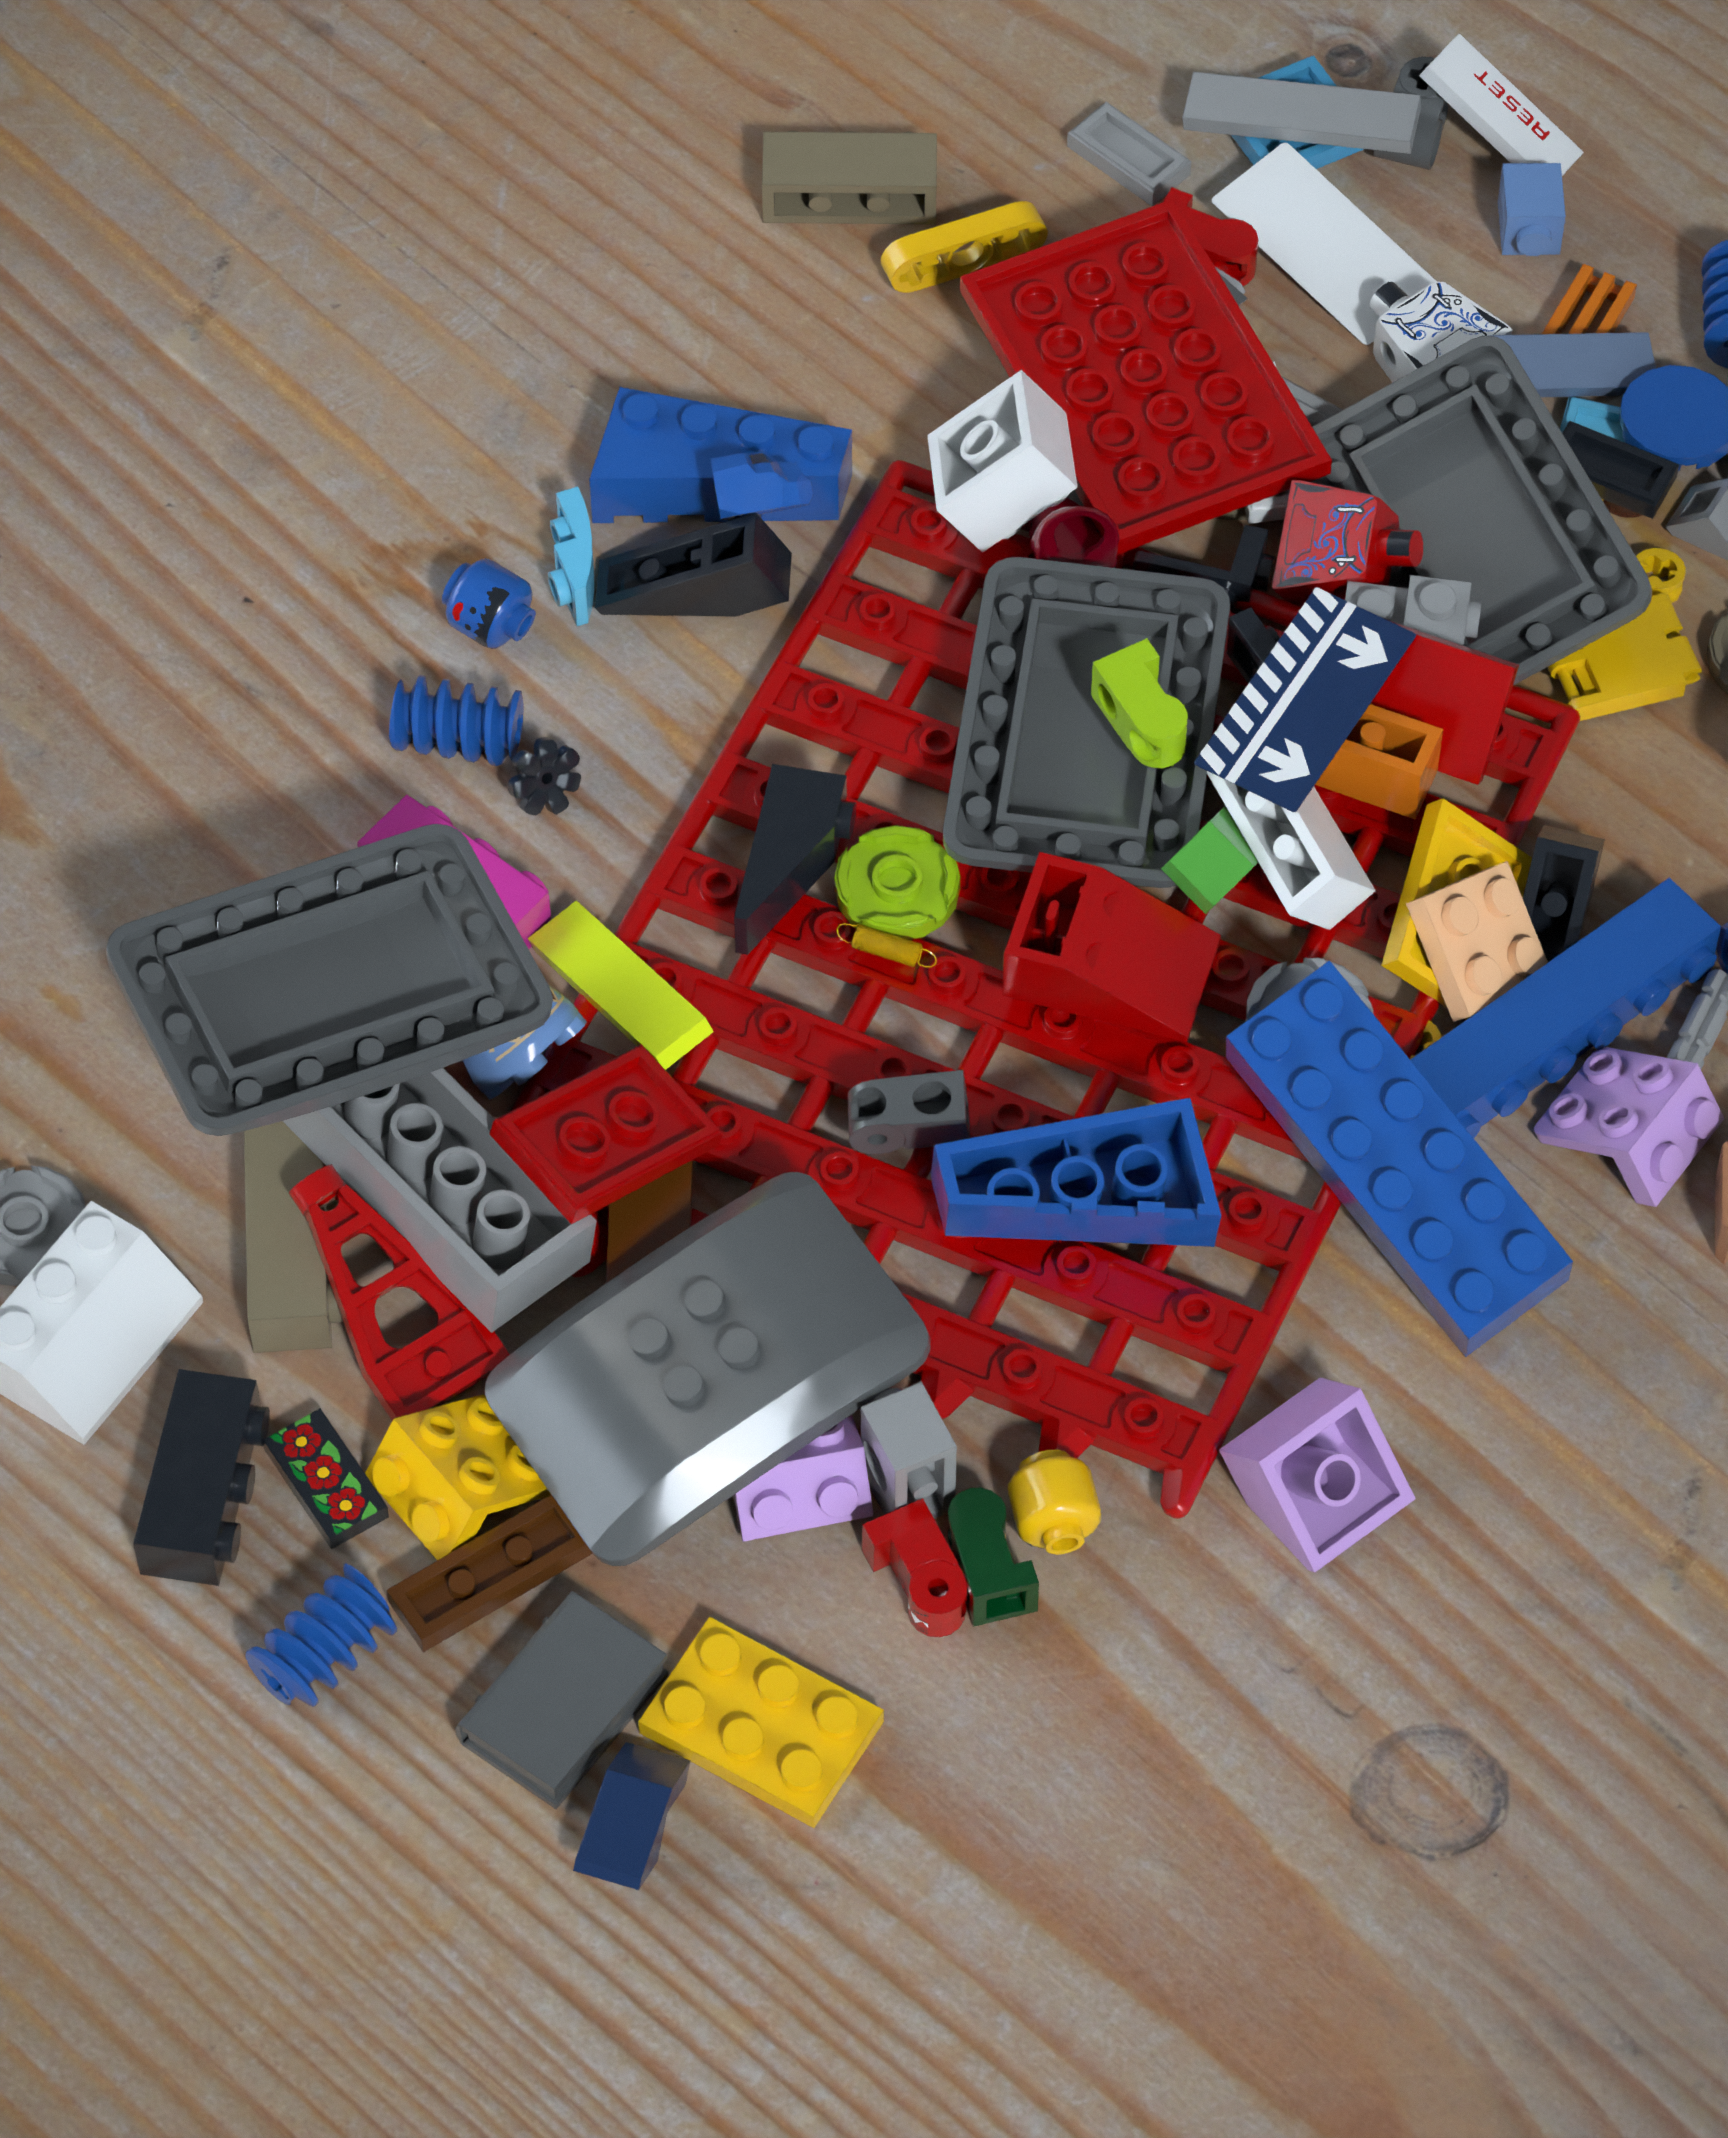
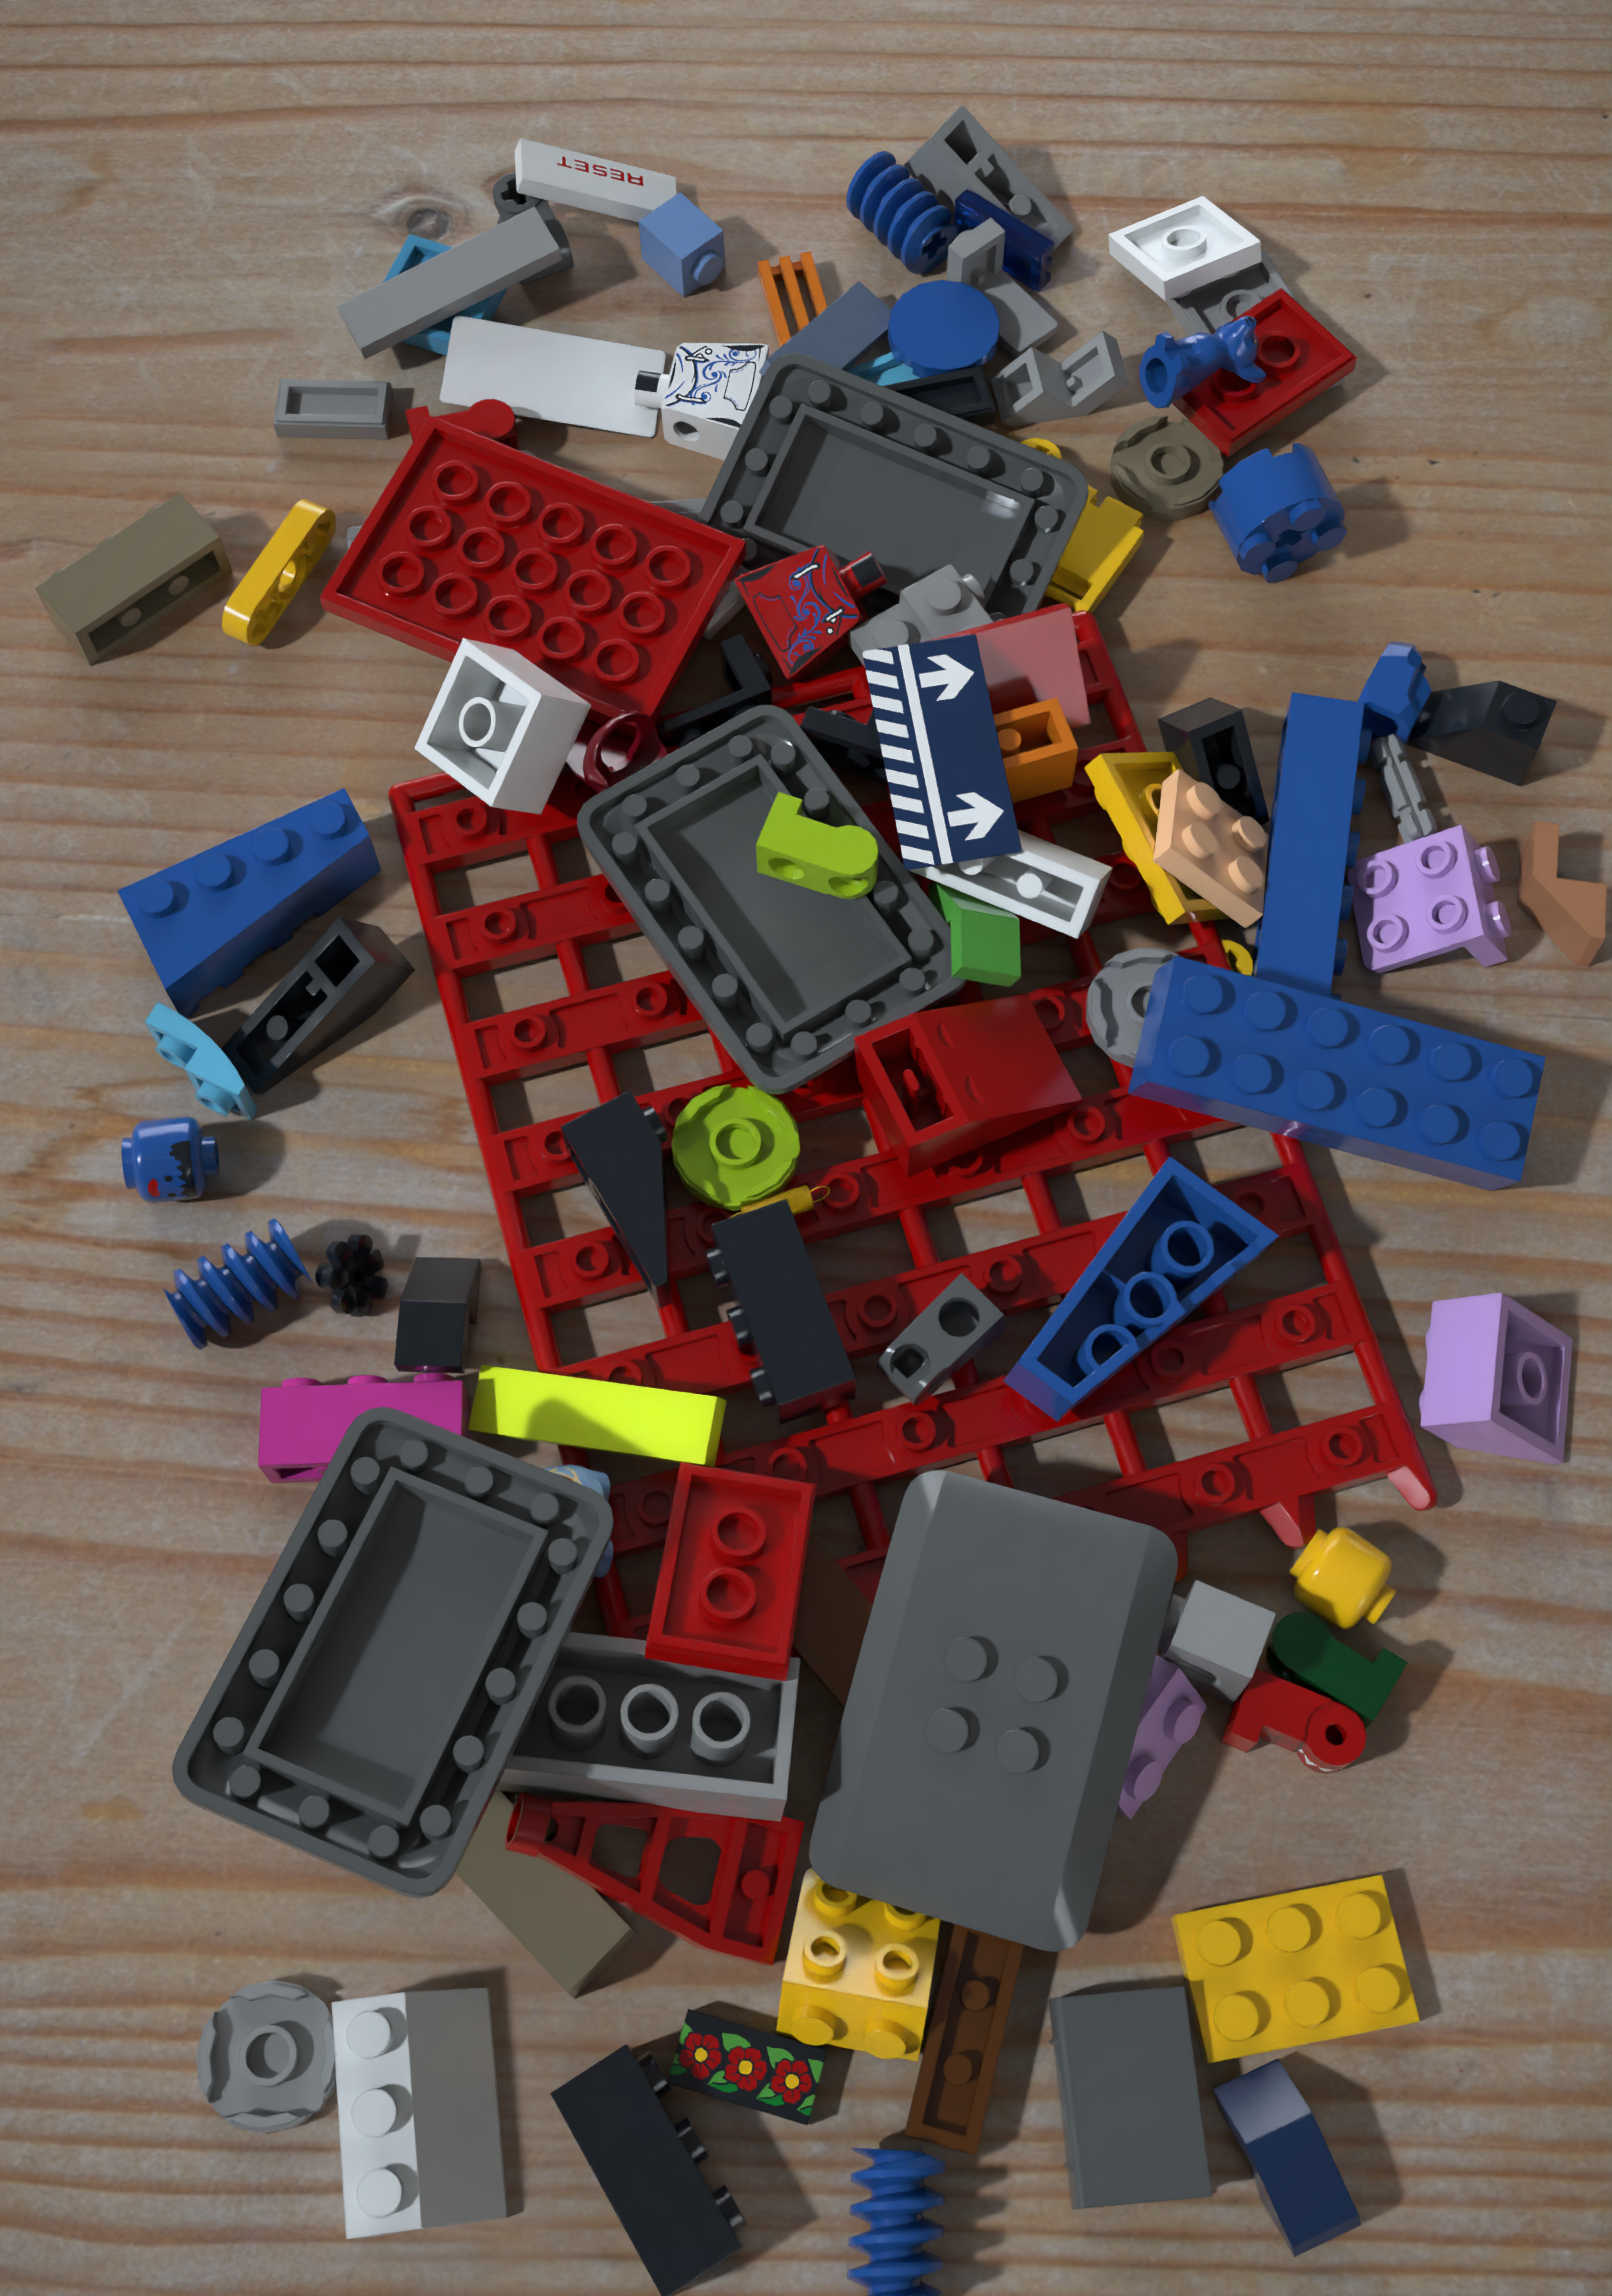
camera: 40 degrees left, 10 degrees up
blue rock [710,451,814,520] -> none
none -> black slope [394,1257,482,1374]
none -> black brick [704,1199,856,1425]

